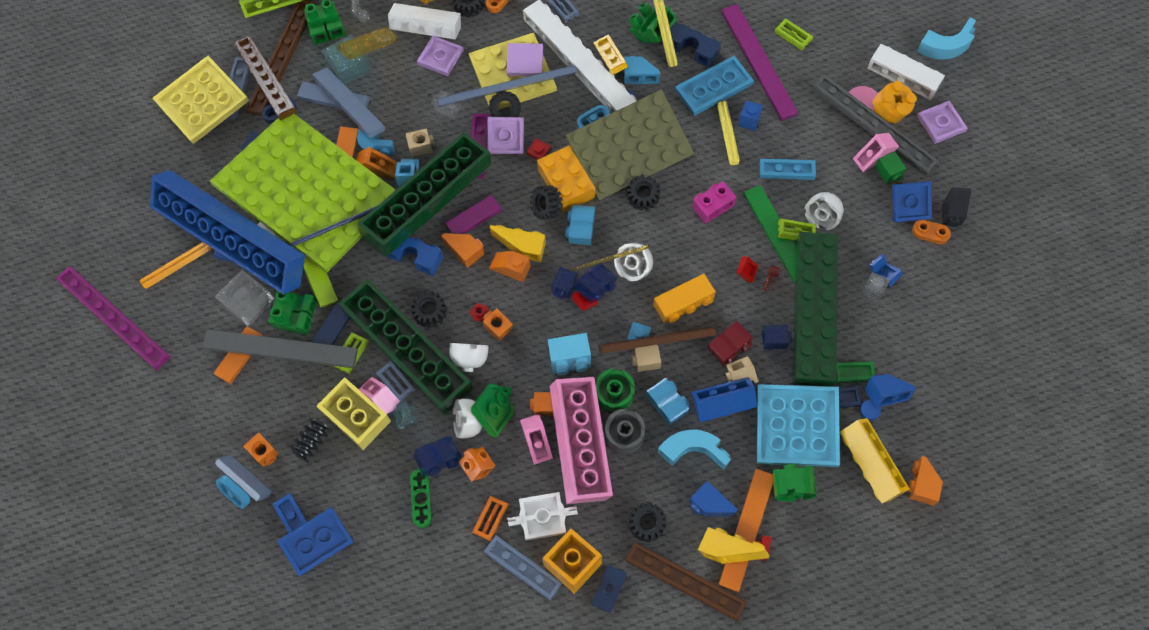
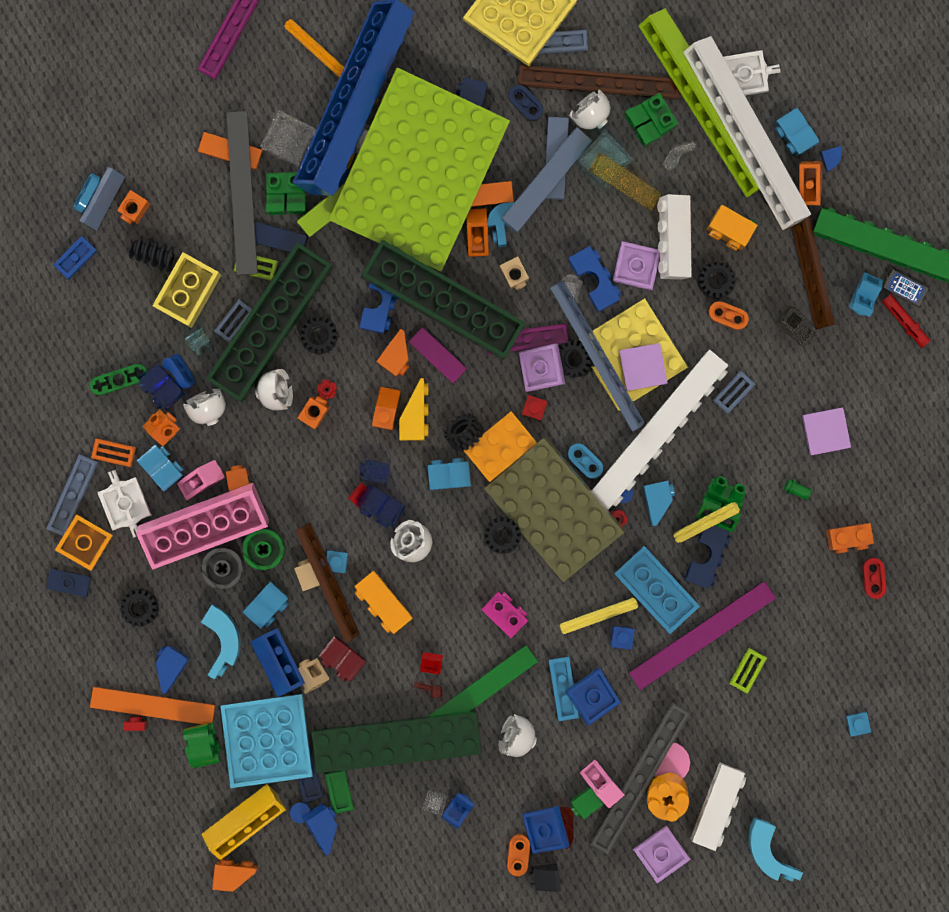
camera: 75 degrees right, 20 degrees up
tile [235,36,297,121] -> none
blue plate [277,506,353,576] -> none
dark blue axle [291,205,378,246] -> none
bright pink slope [359,377,400,414] -> none
dark azure brick [395,159,420,188] -> none
green tile [471,383,514,438] -> none
medium azure brick [548,333,591,375] -> none
clear yellow piece [565,245,649,273] -> none
yellow tile [594,35,628,75] -> none
reddish brown tile [625,542,747,622] -> none
yellow slope [698,527,770,564] -> none
clear blue brick [762,324,792,350] -> none
lime tile [778,218,816,240] -> none
none -> dark azure brick [137,444,184,492]
none -> blue plate [163,354,195,389]
none -> blue tile [565,668,621,726]
none -> blue arch [568,246,621,313]
none -> white cylinder [569,89,611,129]

